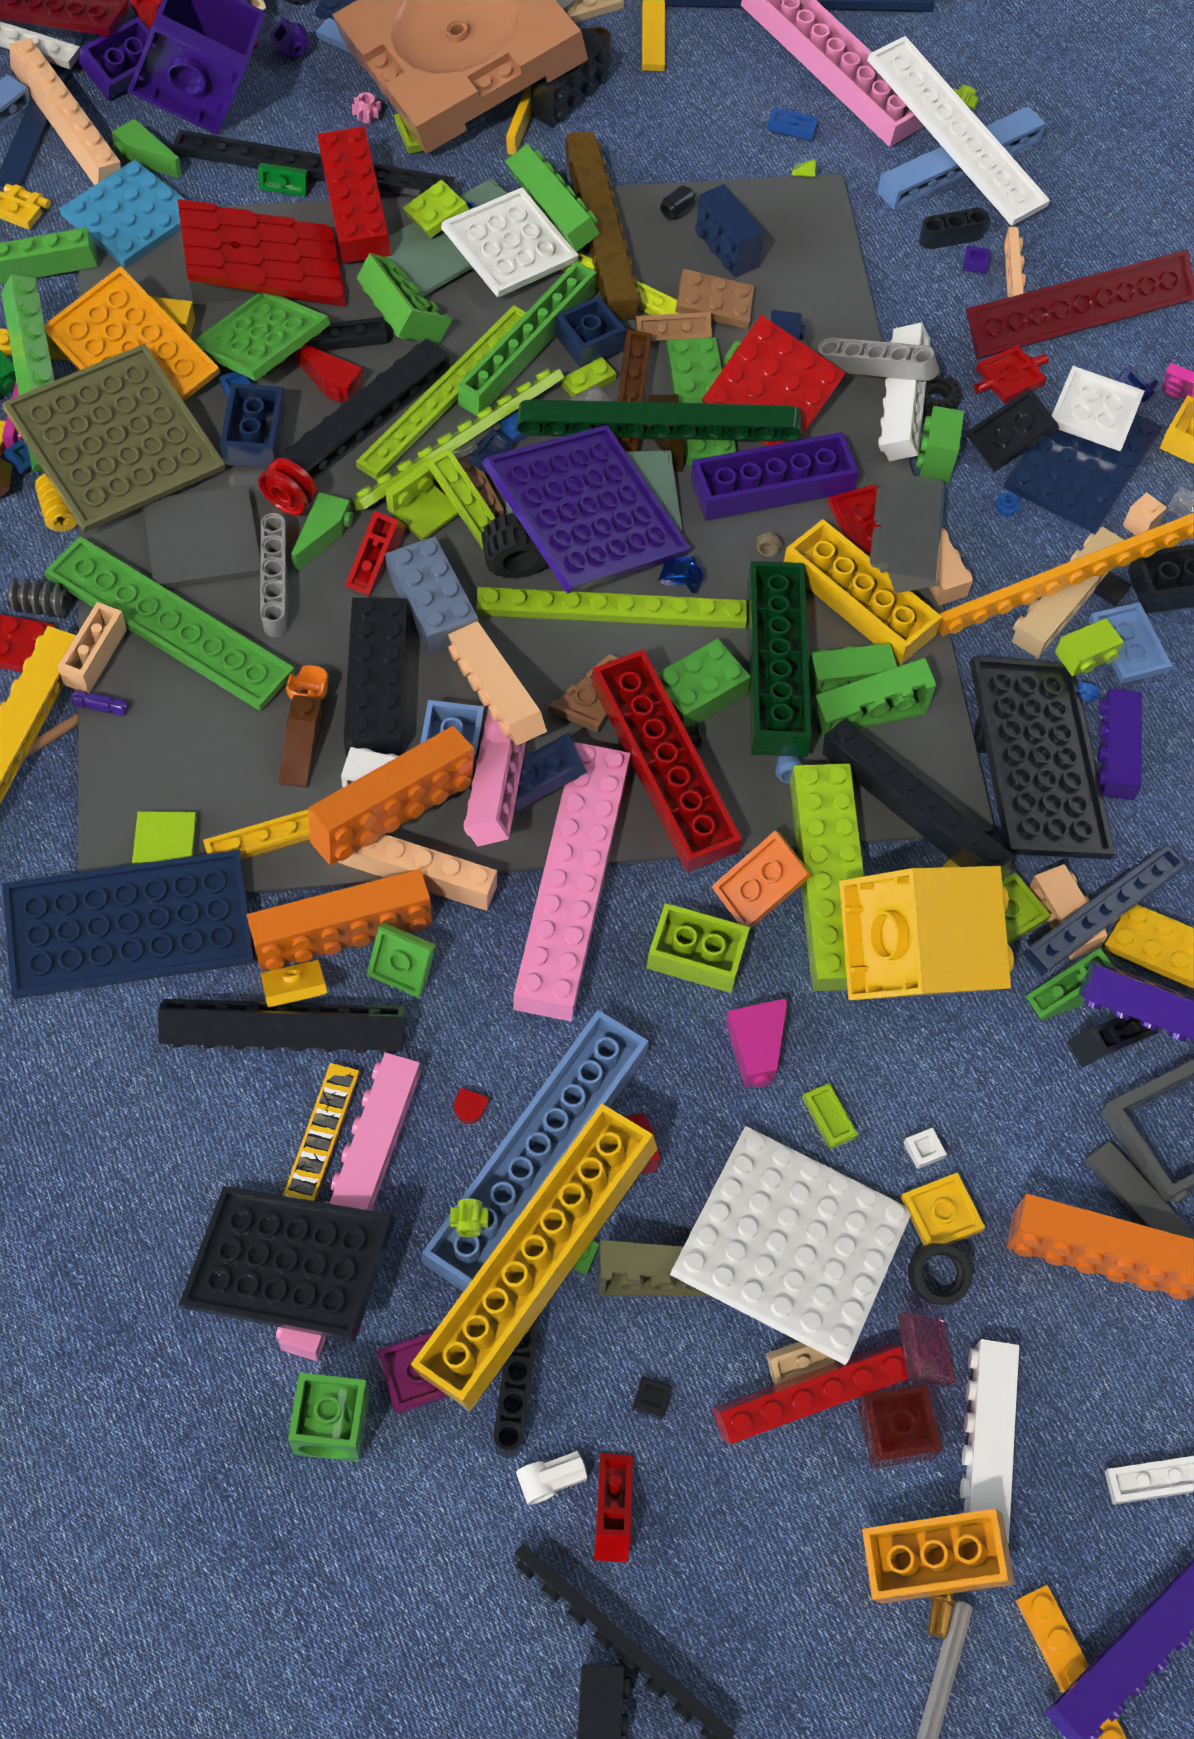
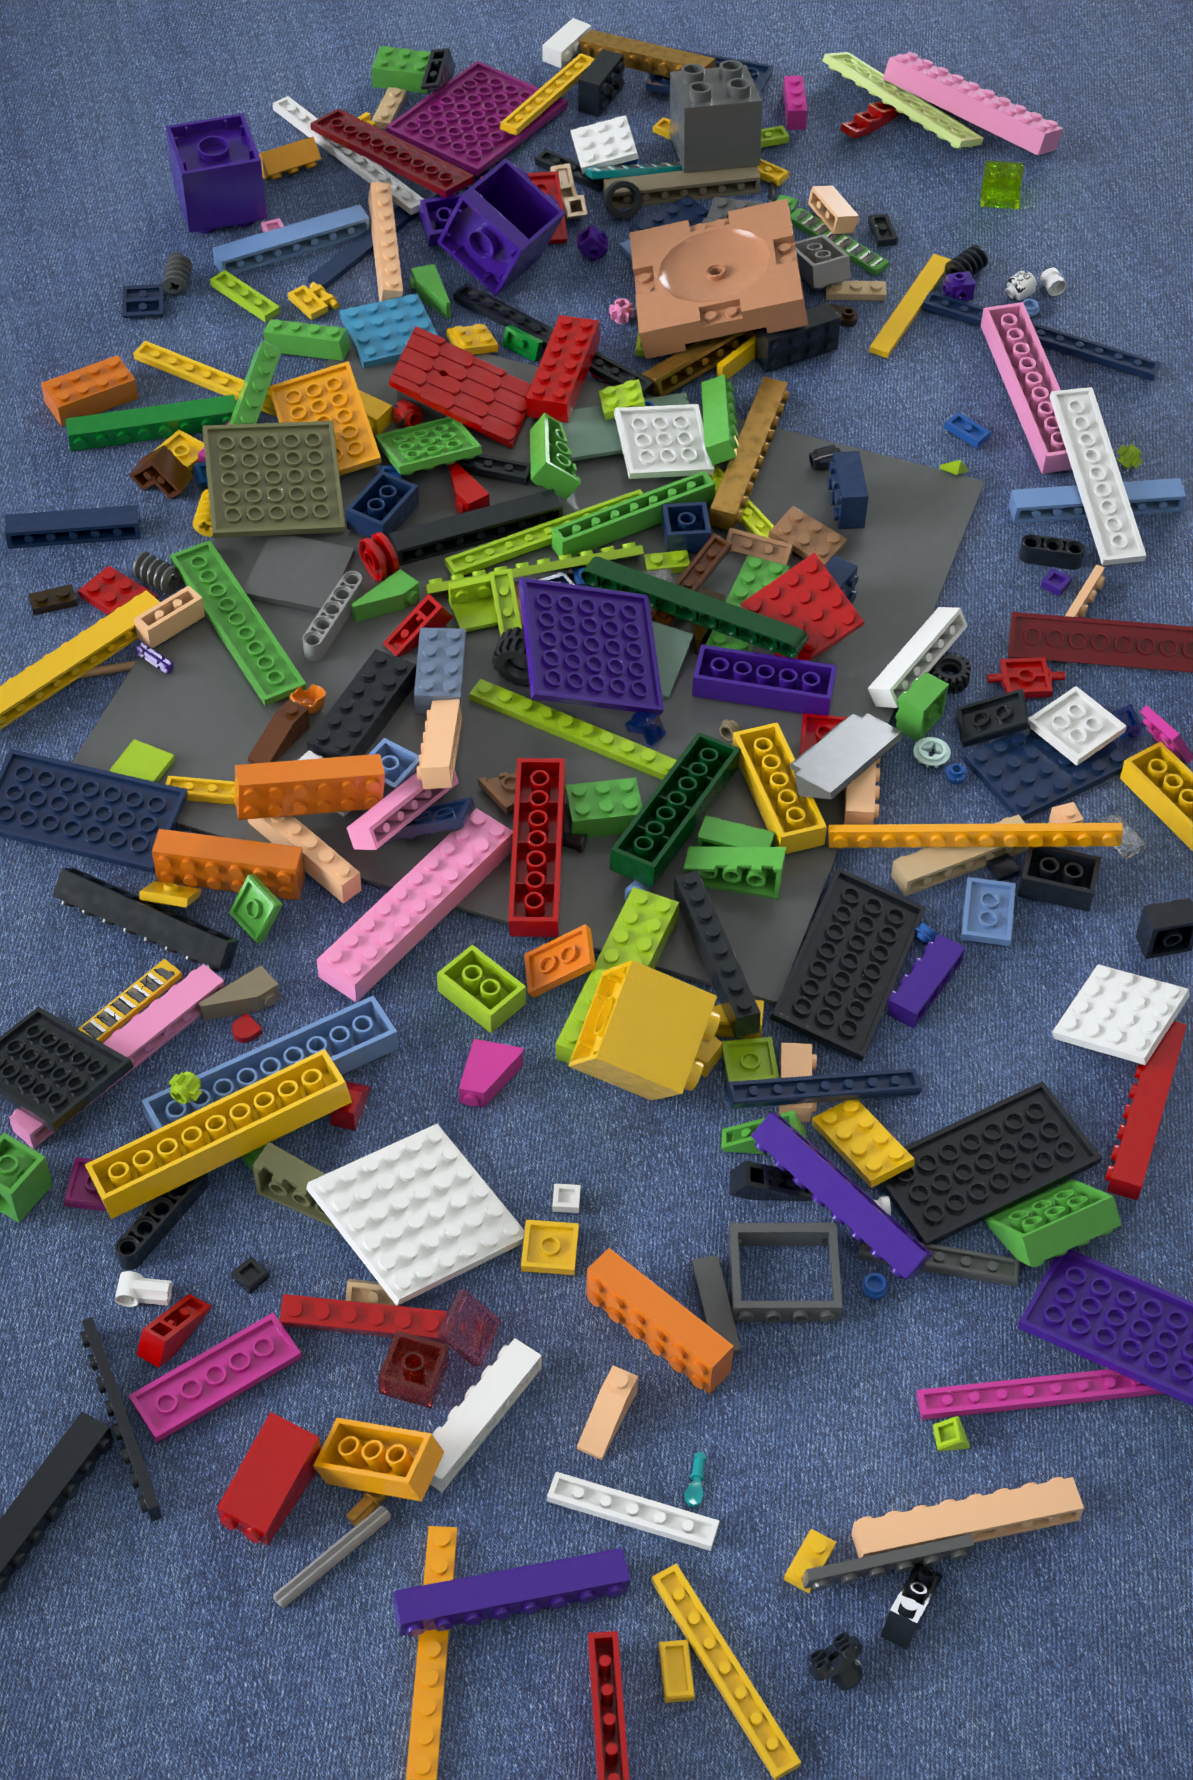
camera: 30 degrees right, 10 degrees down
lime tile [802,1083,858,1150] -> none
light grey beam [818,338,939,381] -> none
black tyre [908,1243,972,1305] -> none
lime brick [1055,618,1125,677] -> none
none -> dark pink plate [128,1313,302,1443]
none -> dark tan slope [199,965,280,1021]
none -> red slope [217,1412,321,1546]
none -> red head [391,399,423,428]
none -> yellow plate [446,324,499,355]
none -> light nougat slope [577,1366,638,1460]
none -> pearl gold brick [641,329,756,397]
none -> light aqua gear [913,737,951,769]

